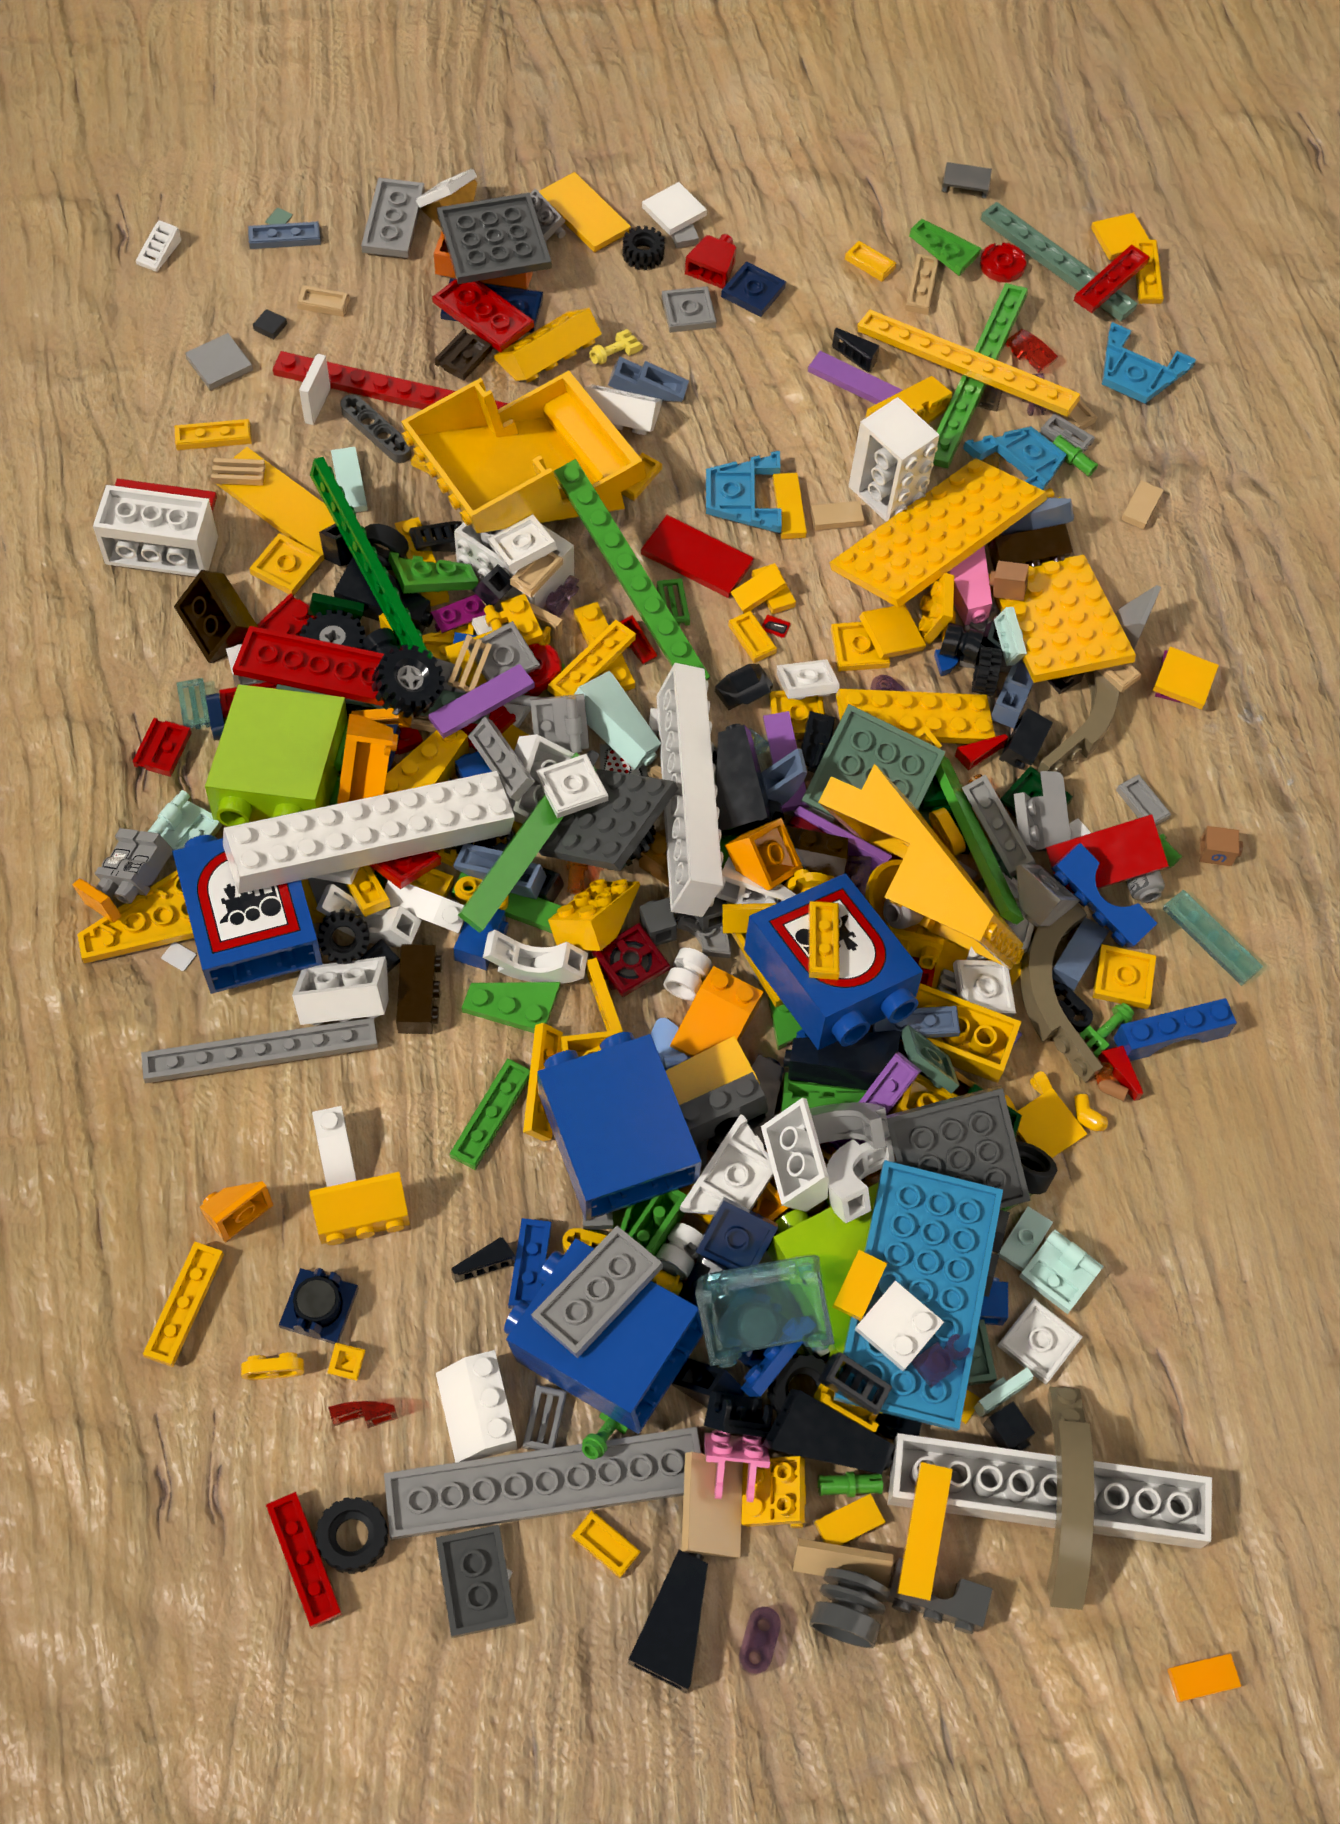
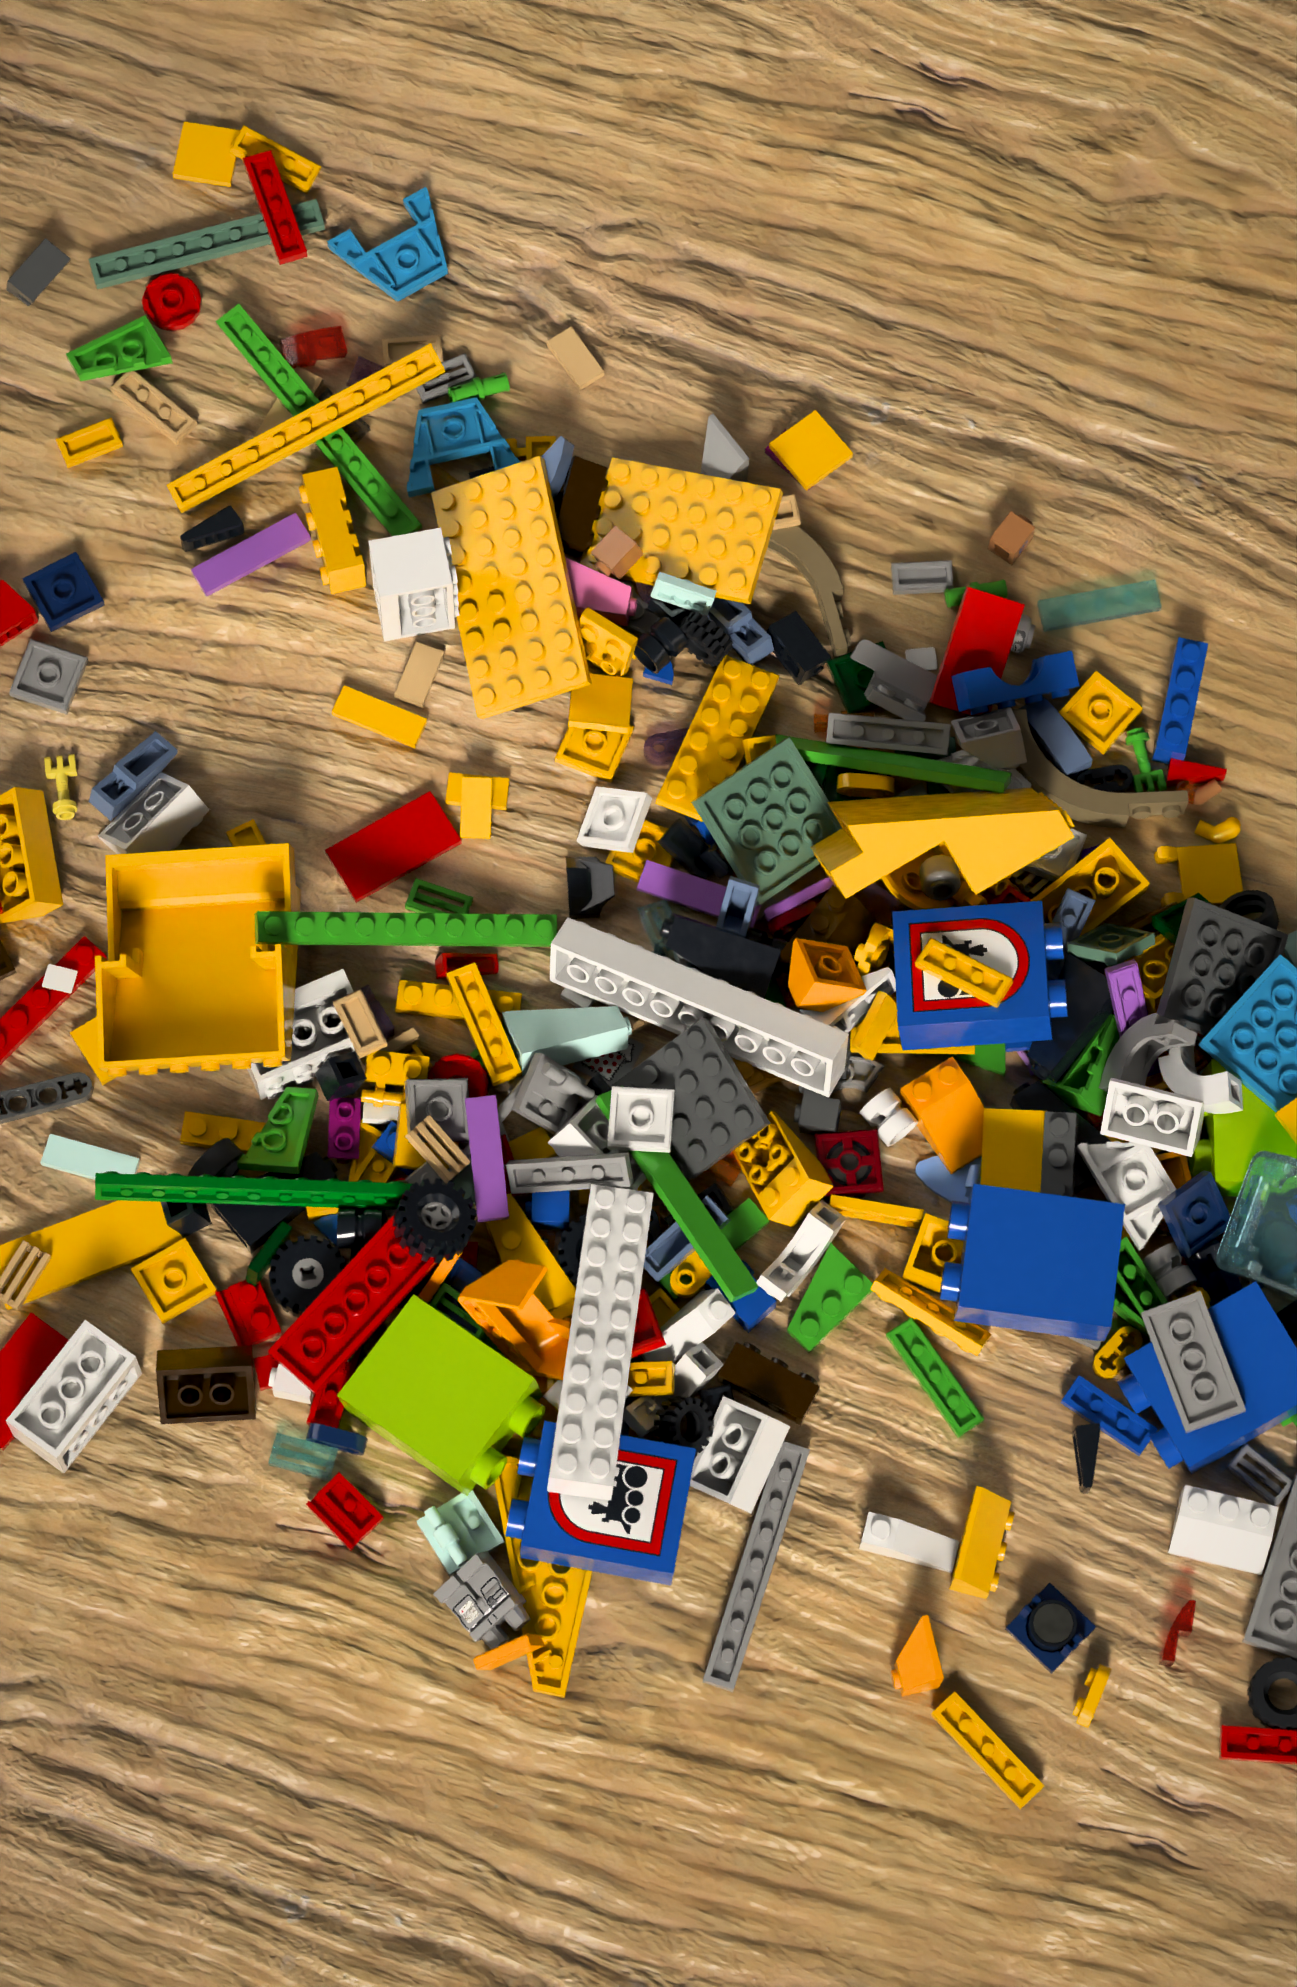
camera: 60 degrees left, 10 degrees up
white sticker [161,942,196,971] -> none
yellow tile [327,1342,366,1381] -> none
black slope [409,521,462,552] -> none
white plate [488,514,557,573] -> none
dark azure wing [706,451,782,533] -> none
yellow tile [728,611,777,663] -> none
sticker [762,615,790,638] -> none
red piece [955,734,1008,771] -> none

